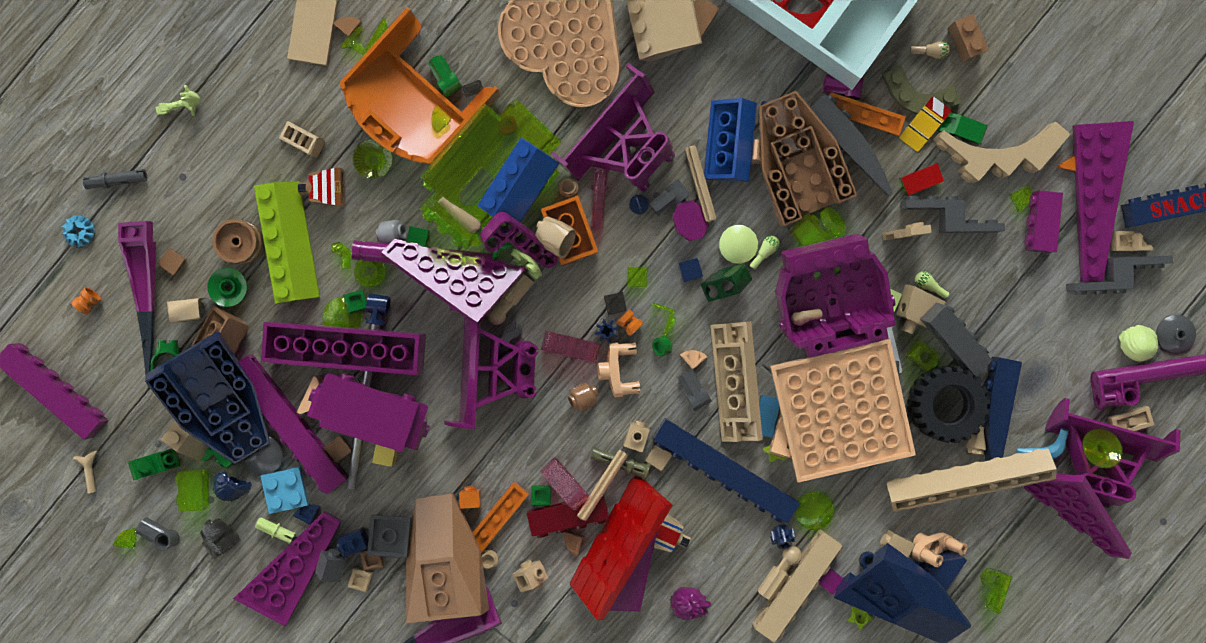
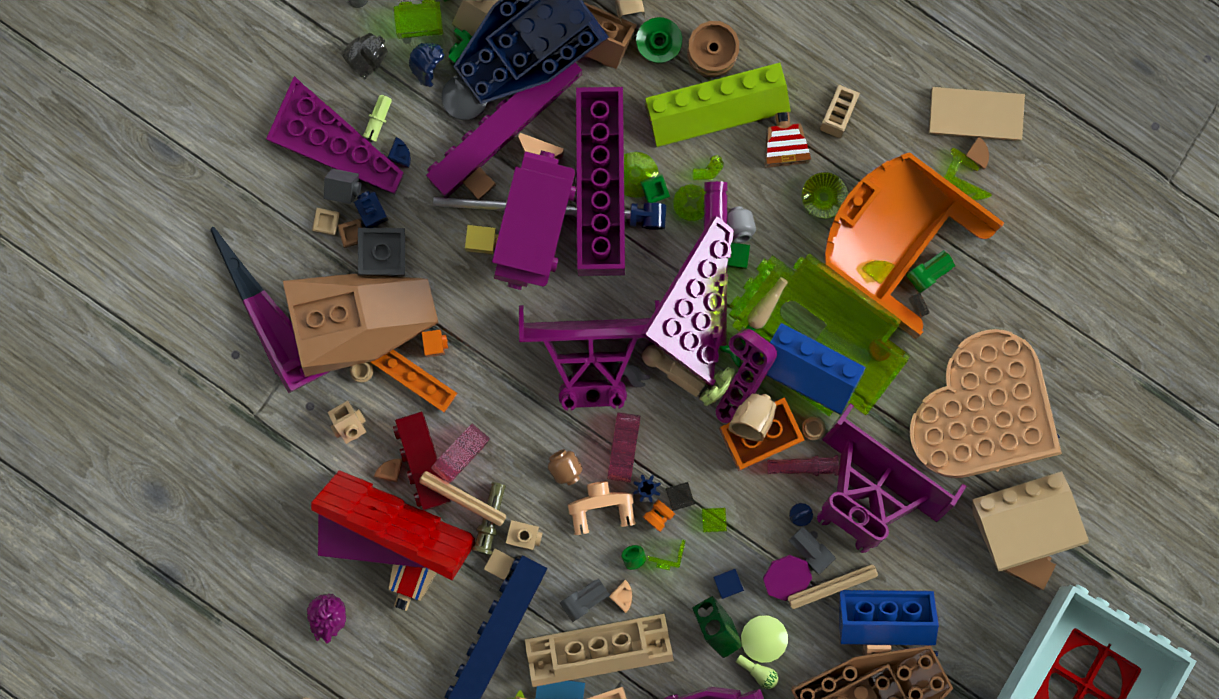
camera: 80 degrees right, 5 degrees down
medium azure plate [260,466,309,514] -> none
green tile [531,485,551,506] -> none

